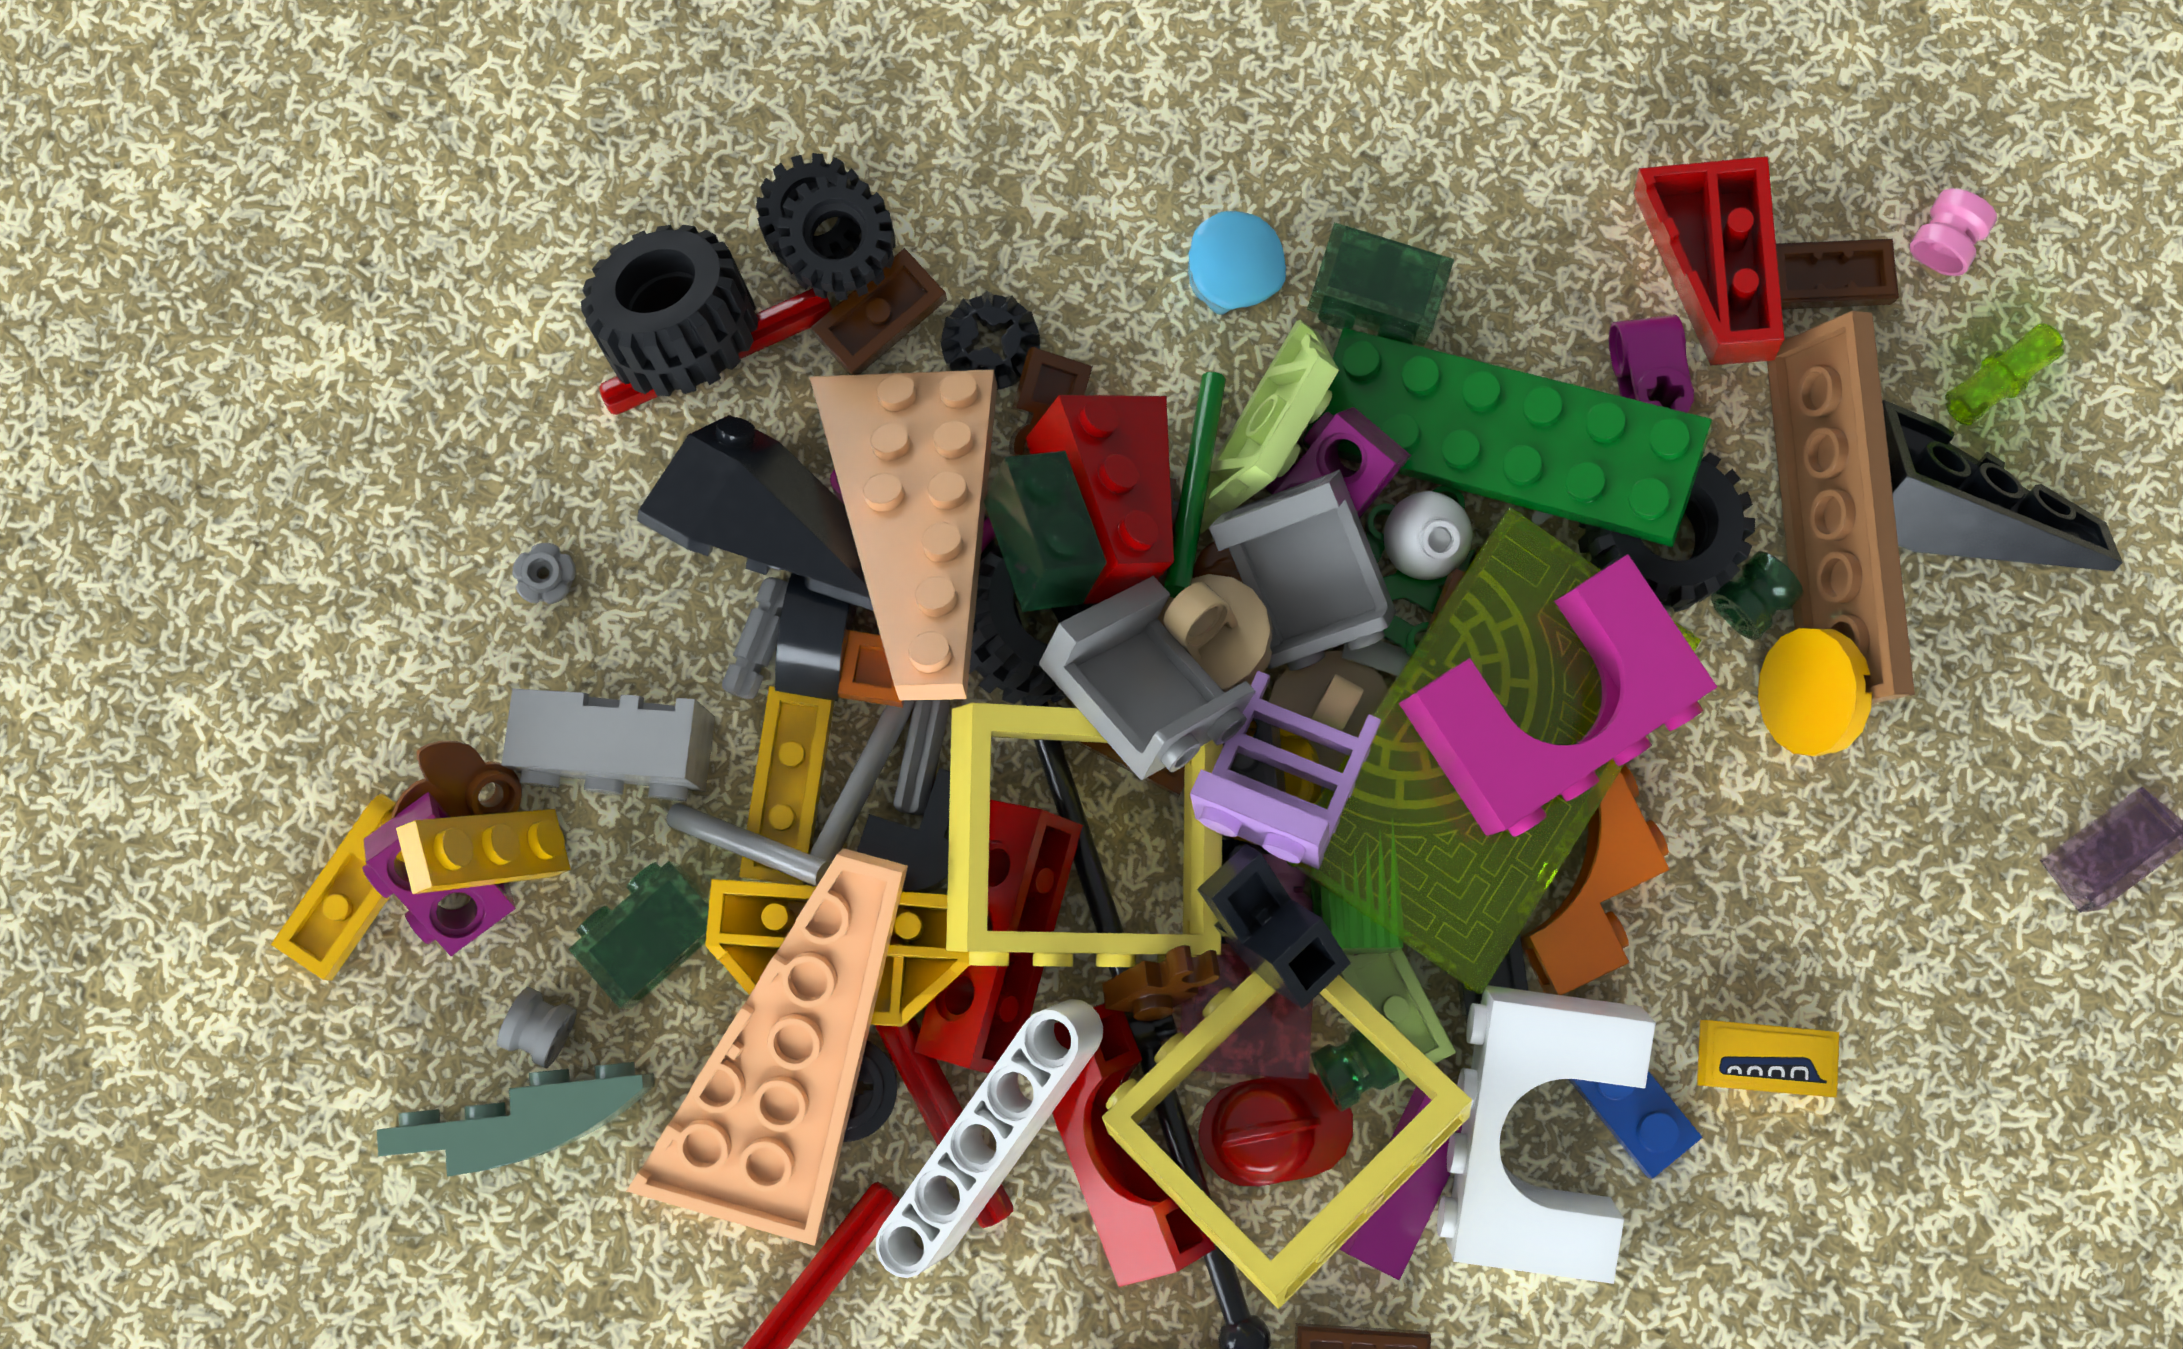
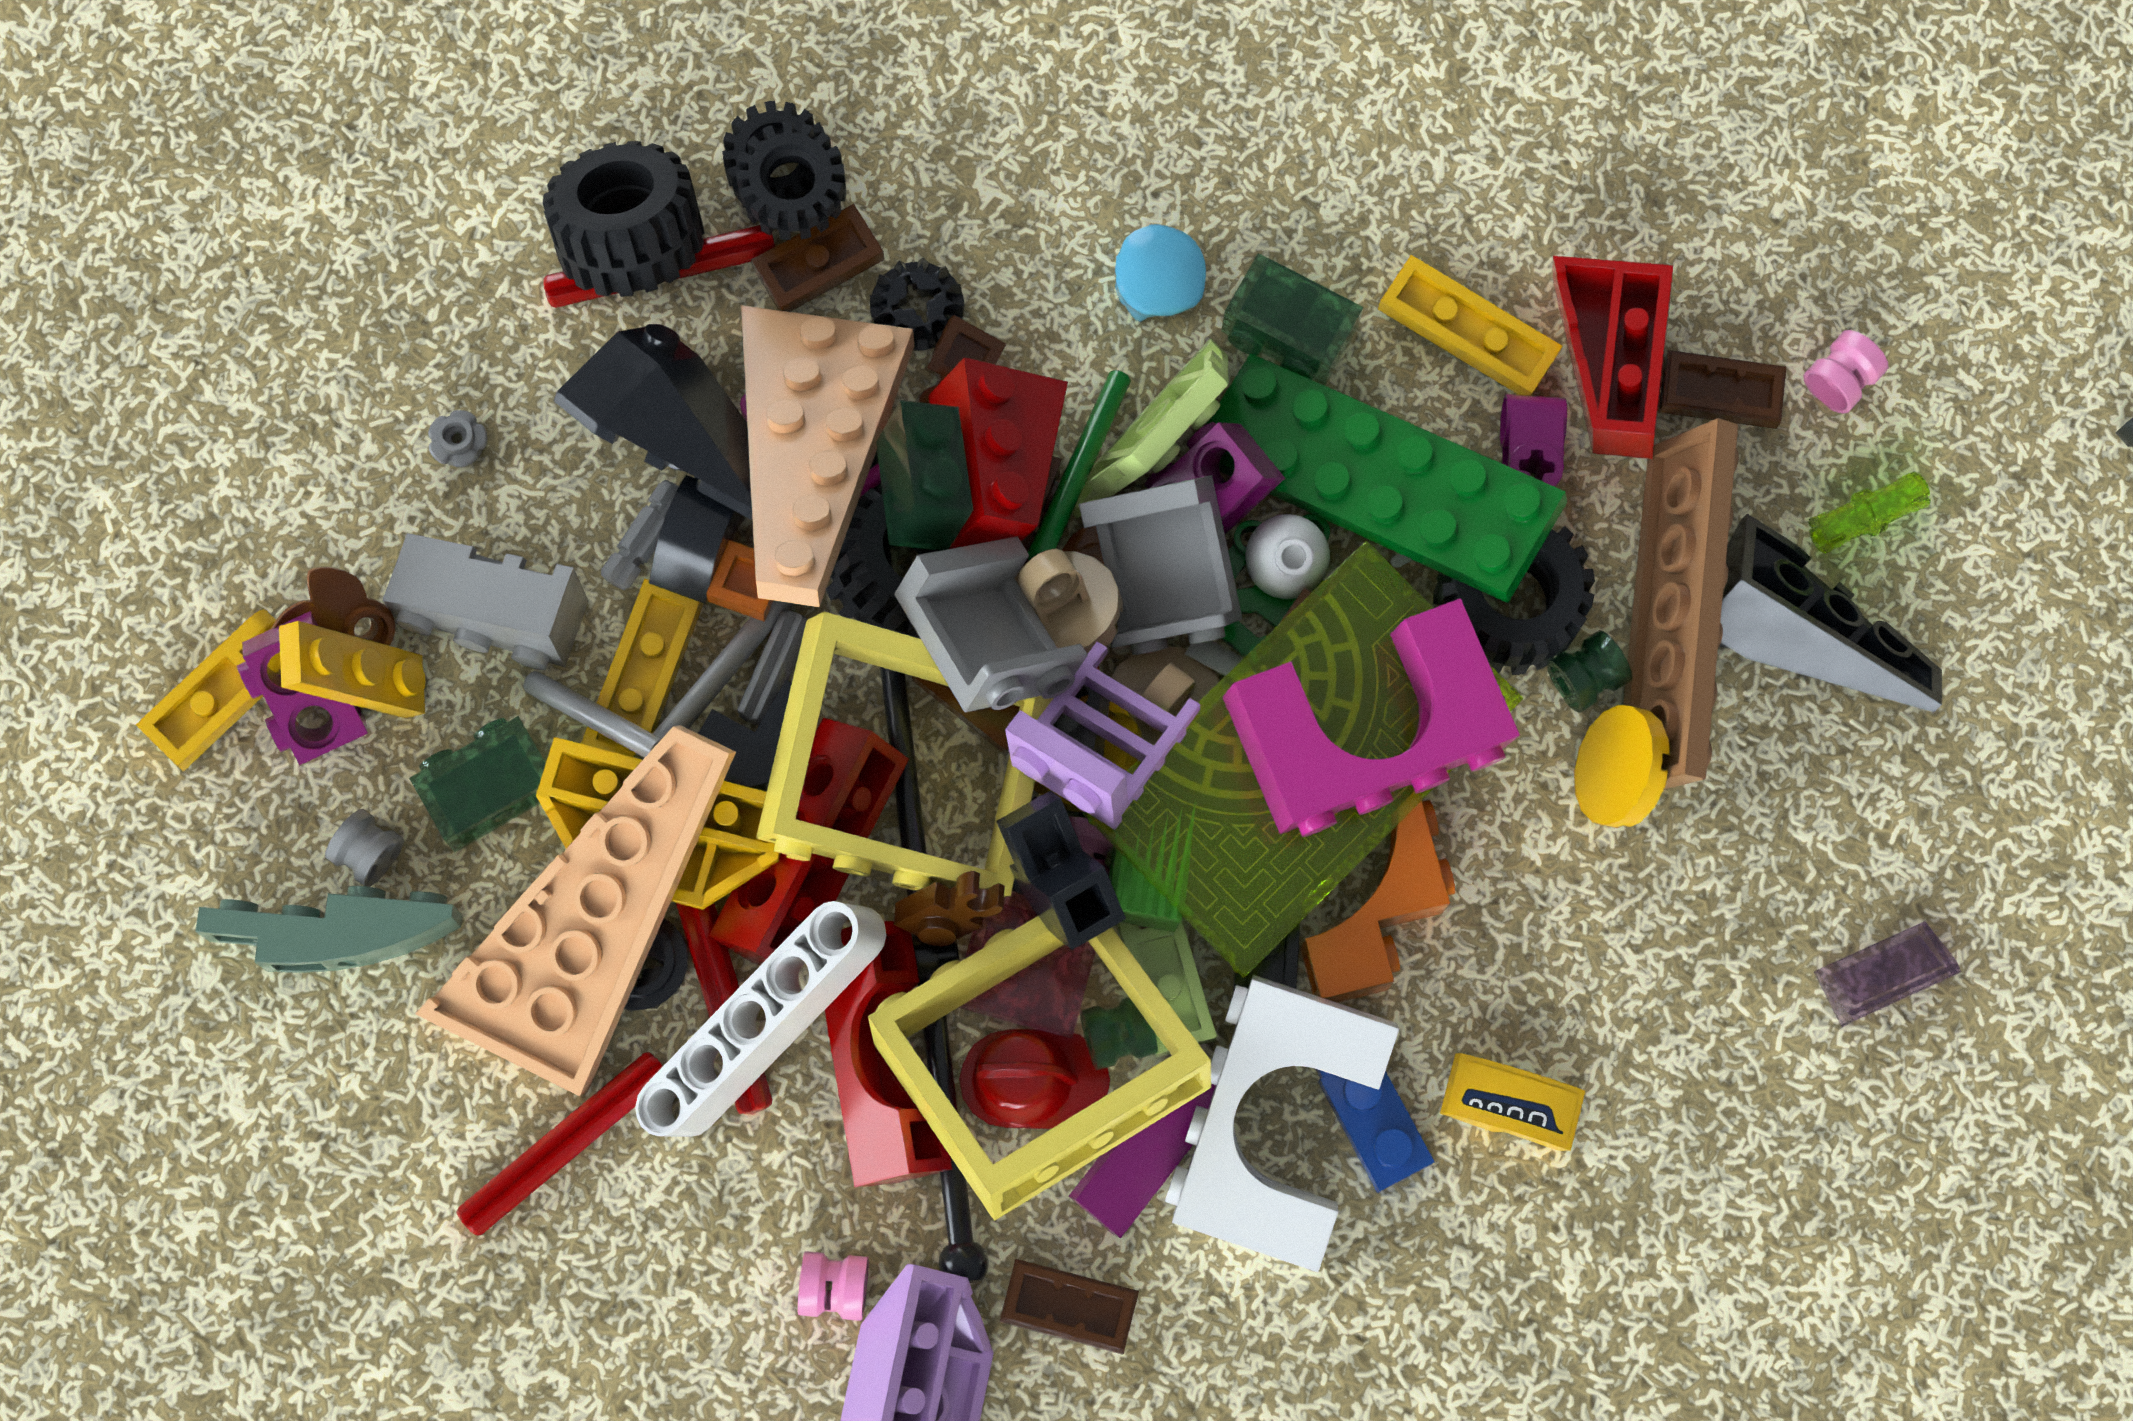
camera: 10 degrees right, 5 degrees down
none -> yellow plate [1378,255,1563,396]

